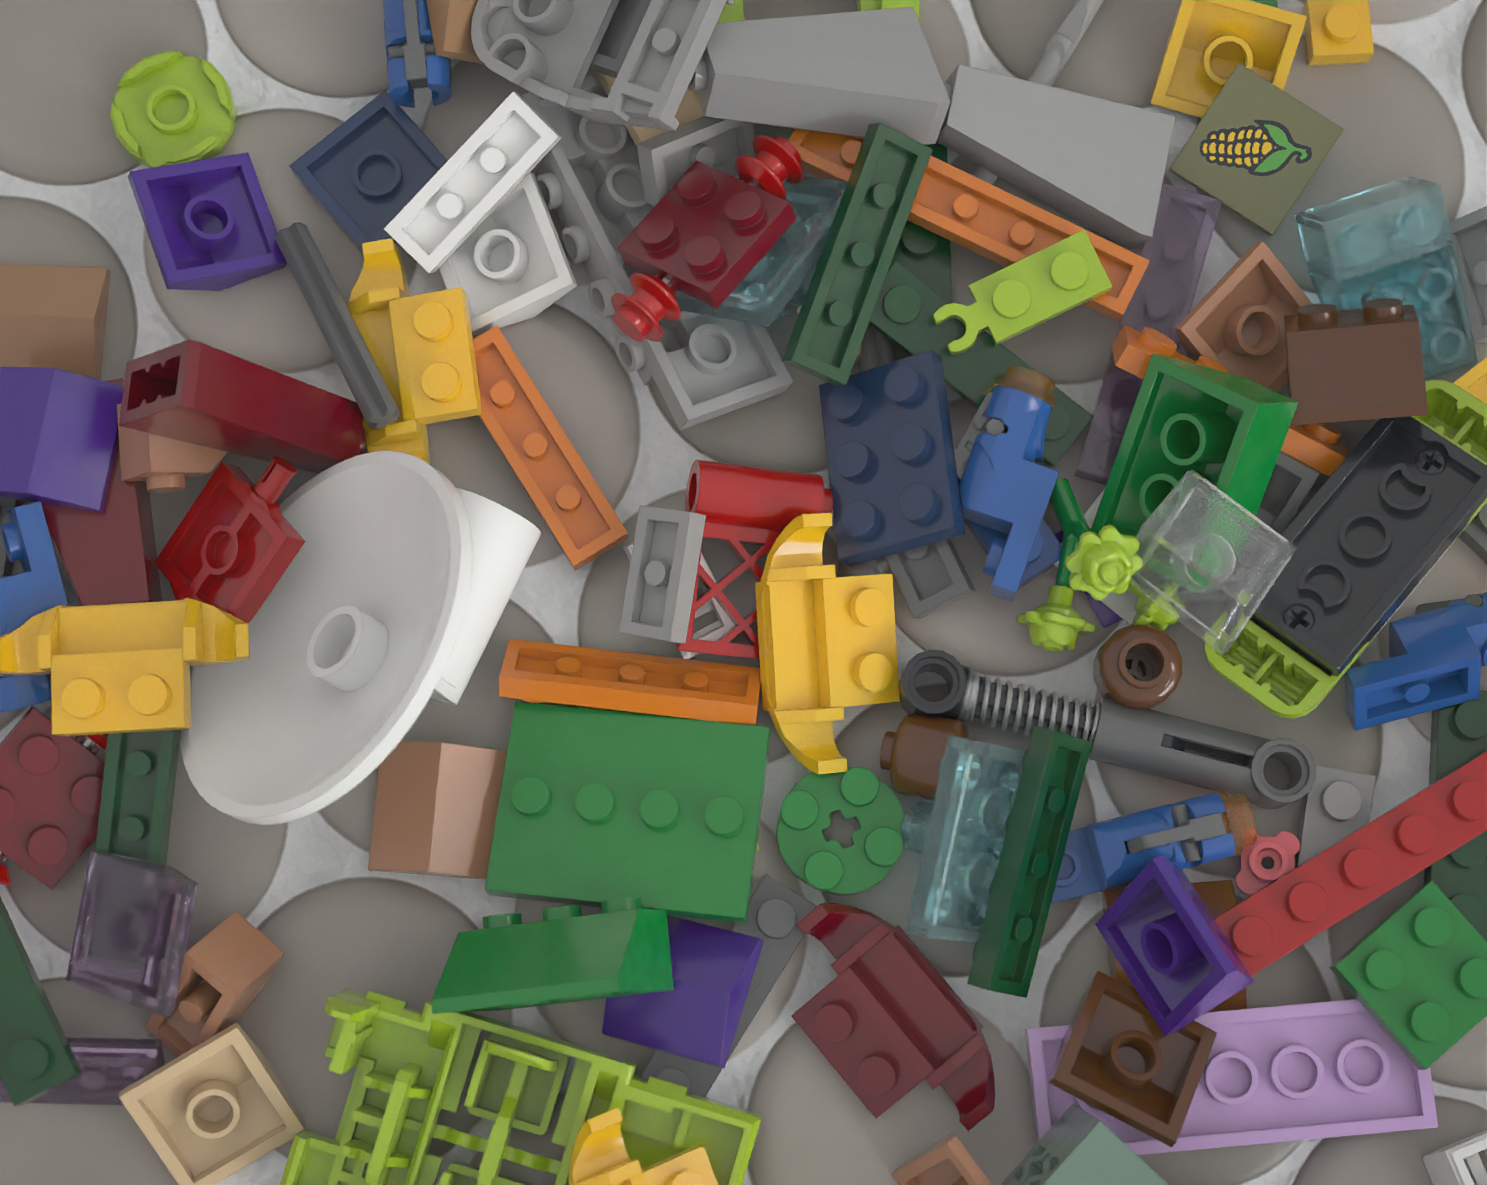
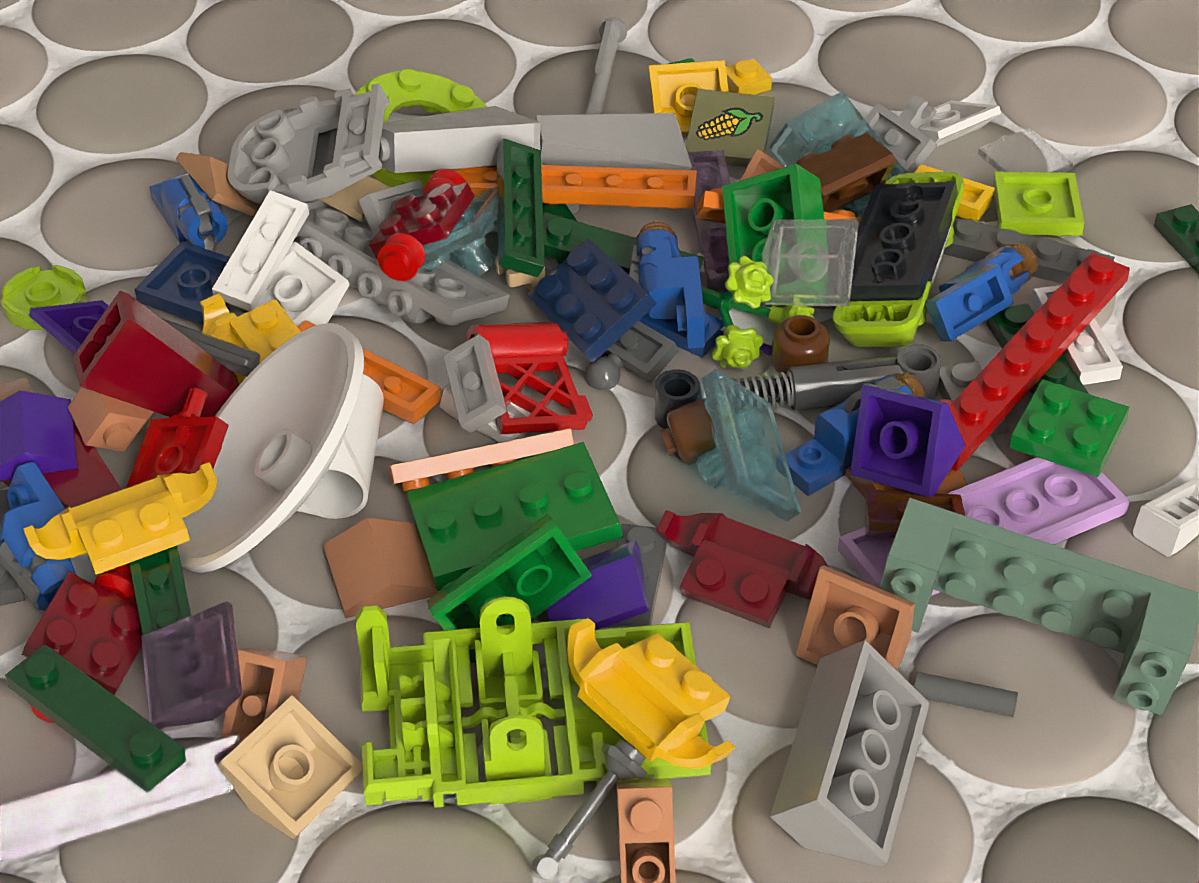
camera: 20 degrees left, 35 degrees down
yellow plate [755,513,900,774] -> none
green plate [776,766,906,896] -> none
lime plate [933,229,1113,355] -> none
dark green plate [967,726,1092,998] -> none

